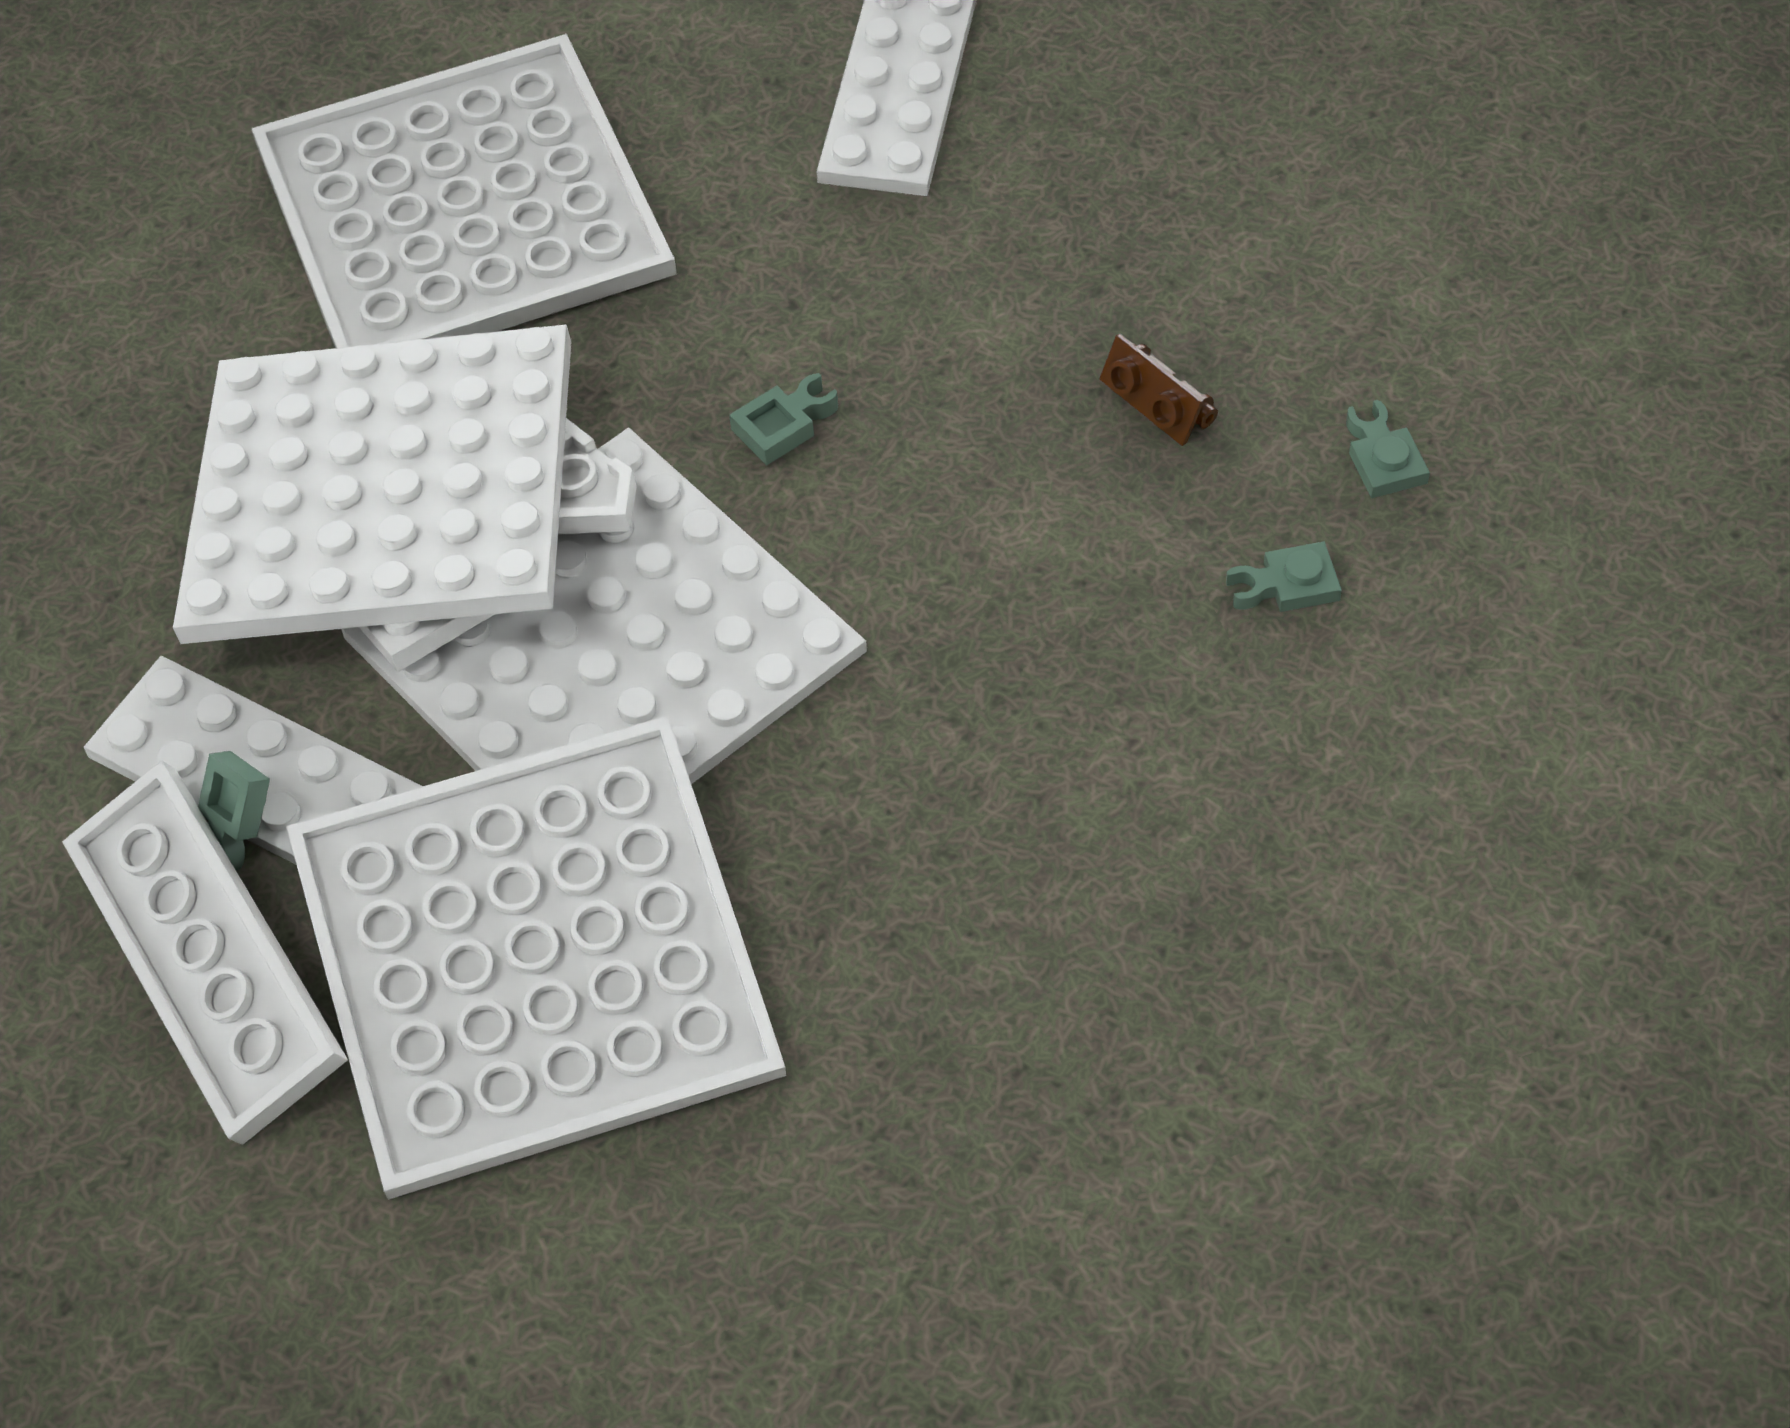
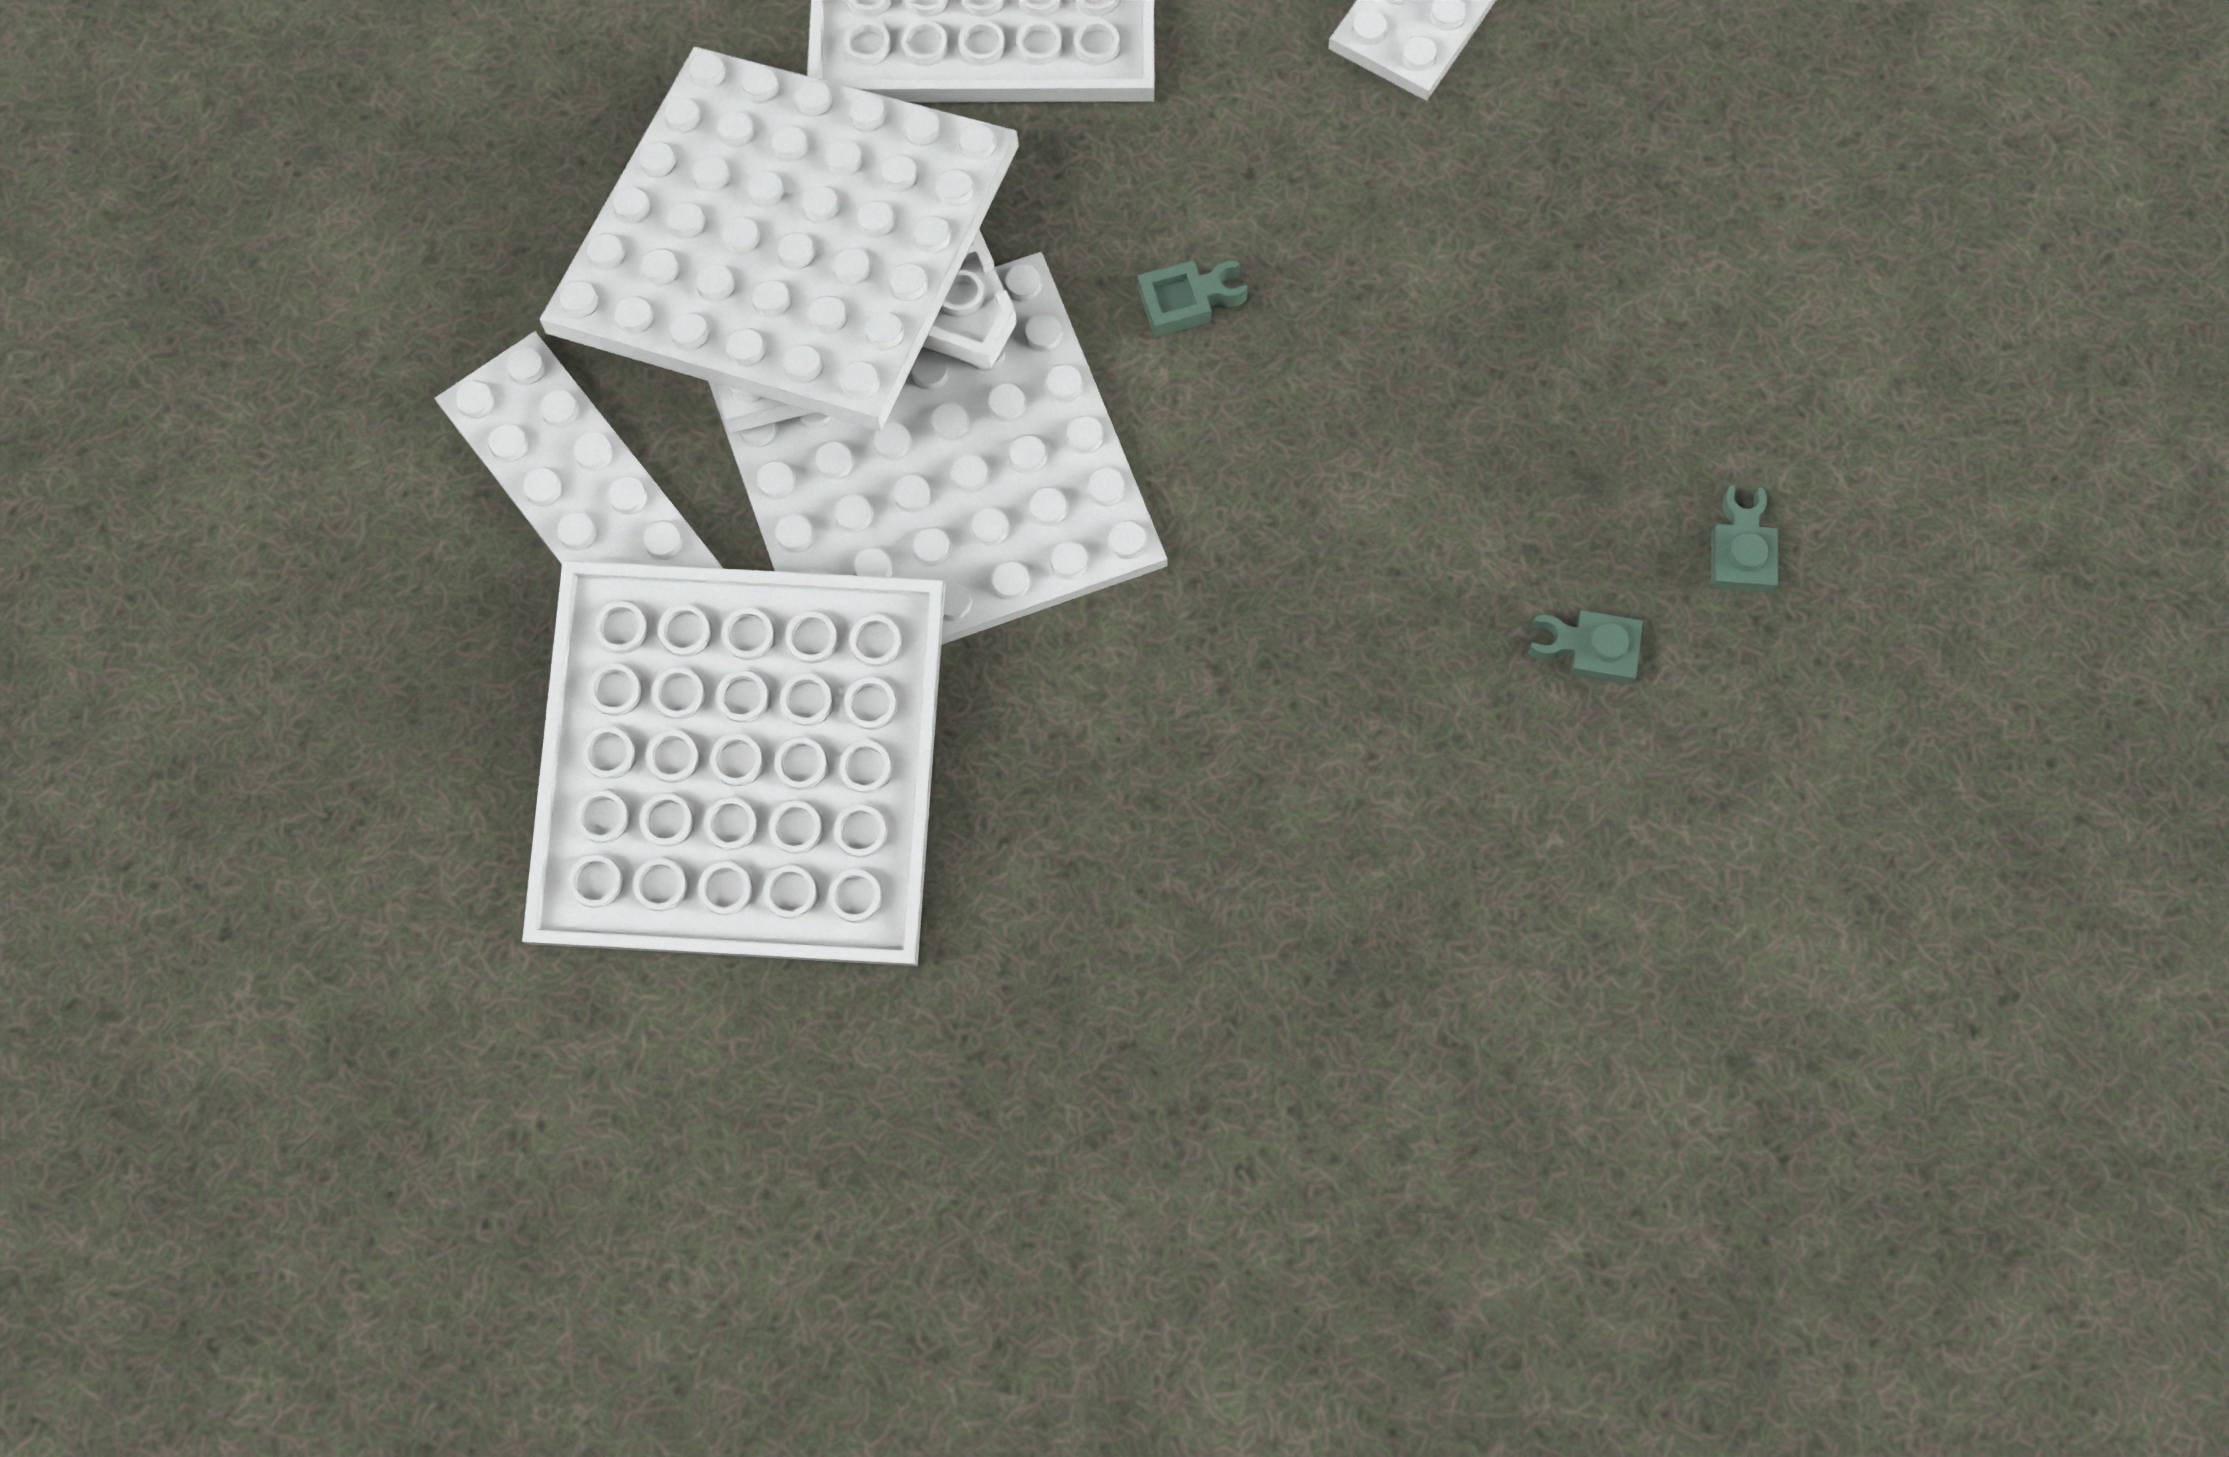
camera: 20 degrees right, 15 degrees up
white plate [62,760,348,1145] -> none
sand green plate [198,751,270,871] -> none
reddish brown hinge [1099,334,1218,446] -> none

